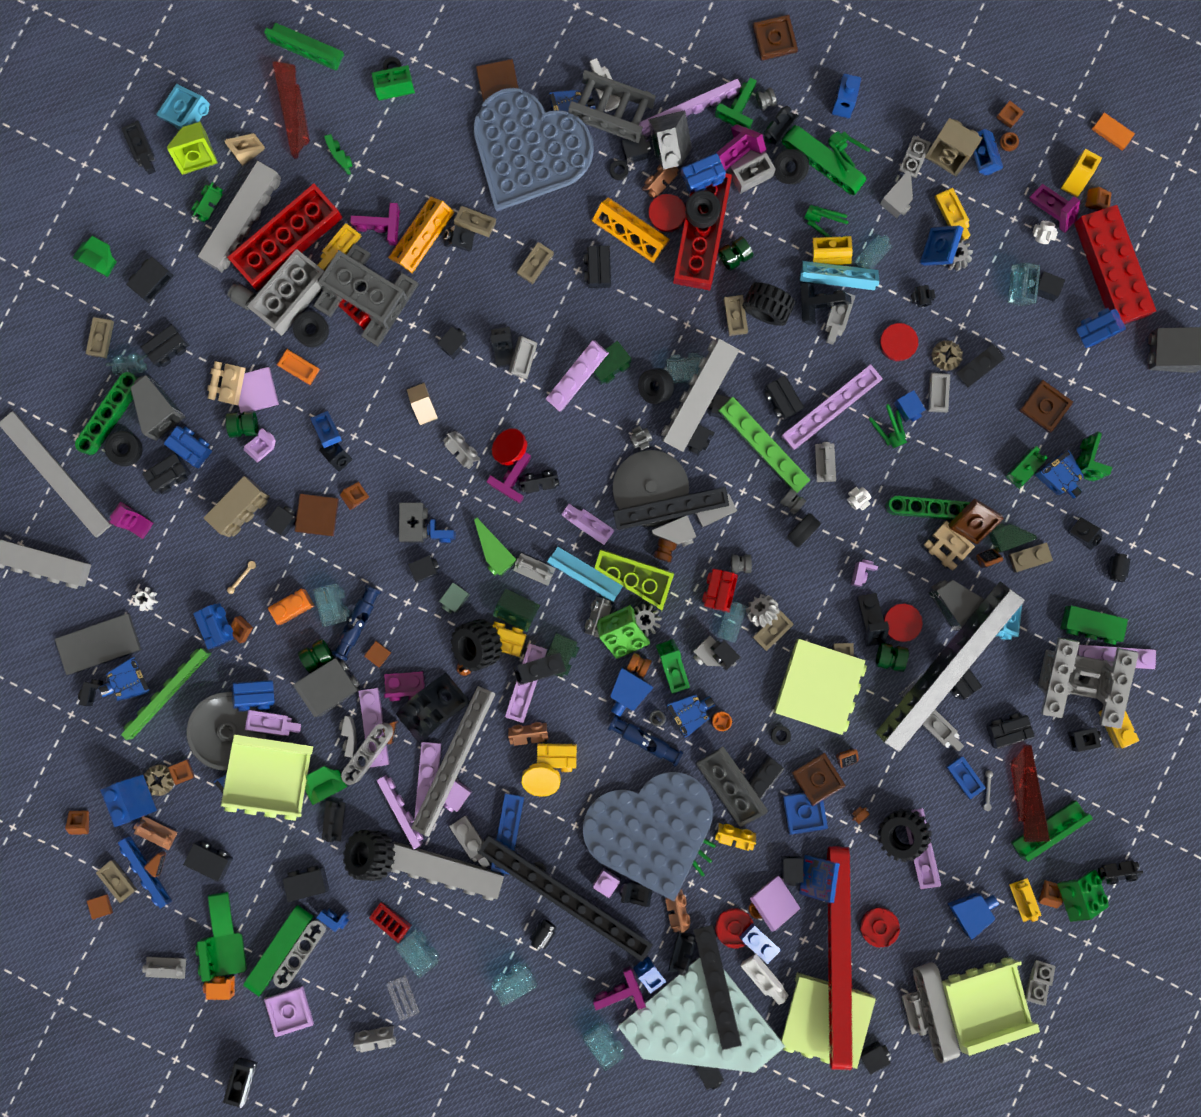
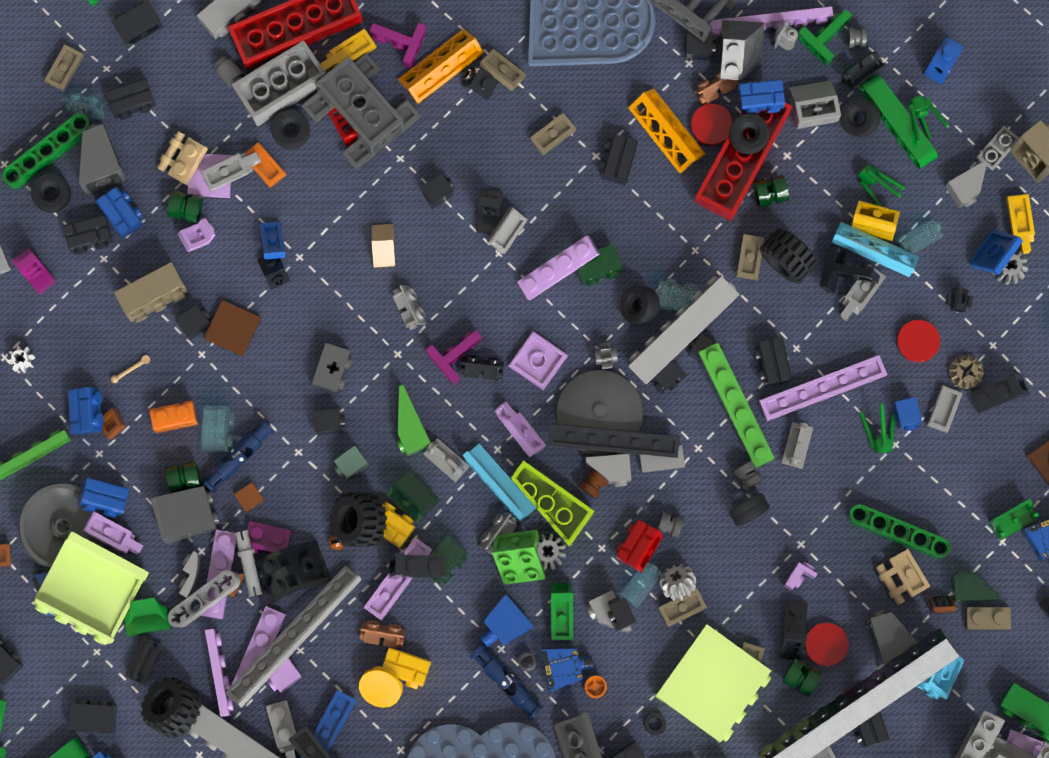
camera: 15 degrees right, 5 degrees down
dark orange slope [340,482,369,510] -> none
blue bracket [427,519,455,543] -> none
red tile [492,429,527,465] -> none
black piece [610,160,628,180] -> none
dark orange wheel [626,652,652,678] -> none
magenta bracket [716,124,766,171] -> none
white gear [847,487,871,510] -> none
reddish brown tile [948,499,1004,545] -> none
none -> light grey hinge [201,152,261,192]
none -> light grey pin [234,530,263,597]
none -> lavender tile [508,331,568,391]
none -> light grey hinge [773,19,798,50]

